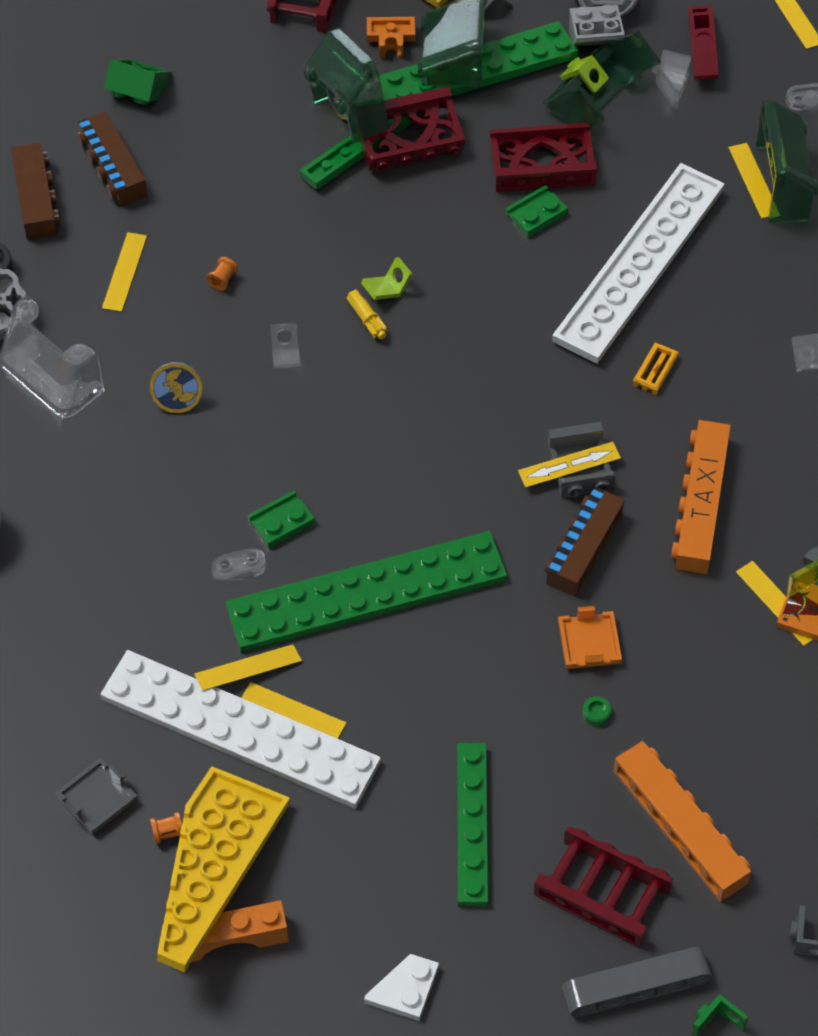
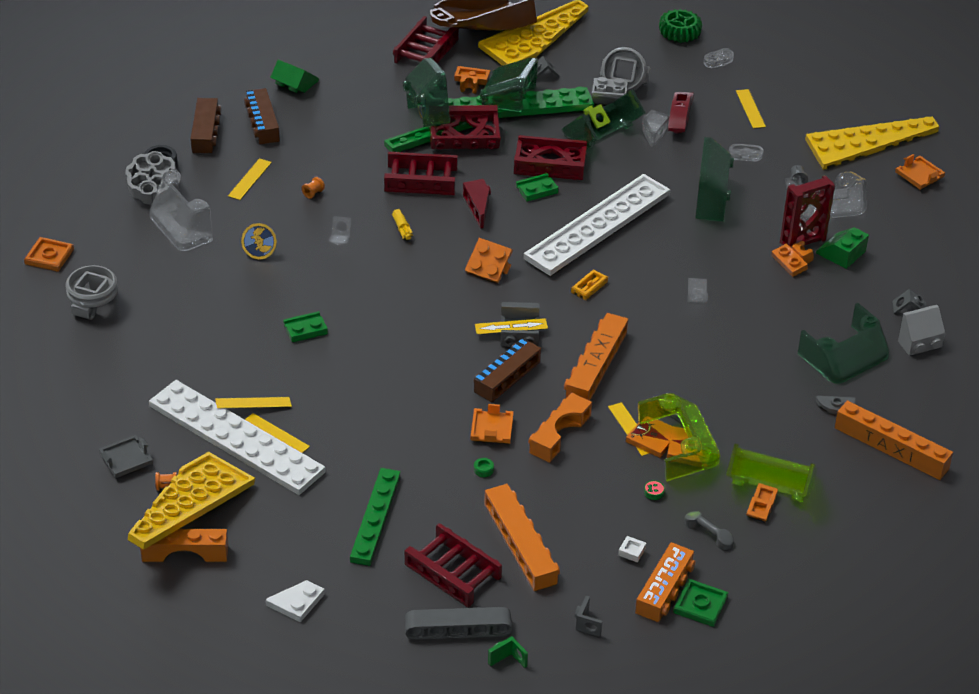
camera: 10 degrees right, 15 degrees down
clear plate [211,548,266,584] -> none
green plate [225,531,507,653] -> none
lime bracket [361,257,412,300] -> none
yellow sticker [728,143,780,218] -> none
none -> dark red fence [384,152,458,195]
none -> dark red slope [463,179,491,229]
none -> orange piece [465,238,513,284]
none -> orange arch [528,393,592,463]

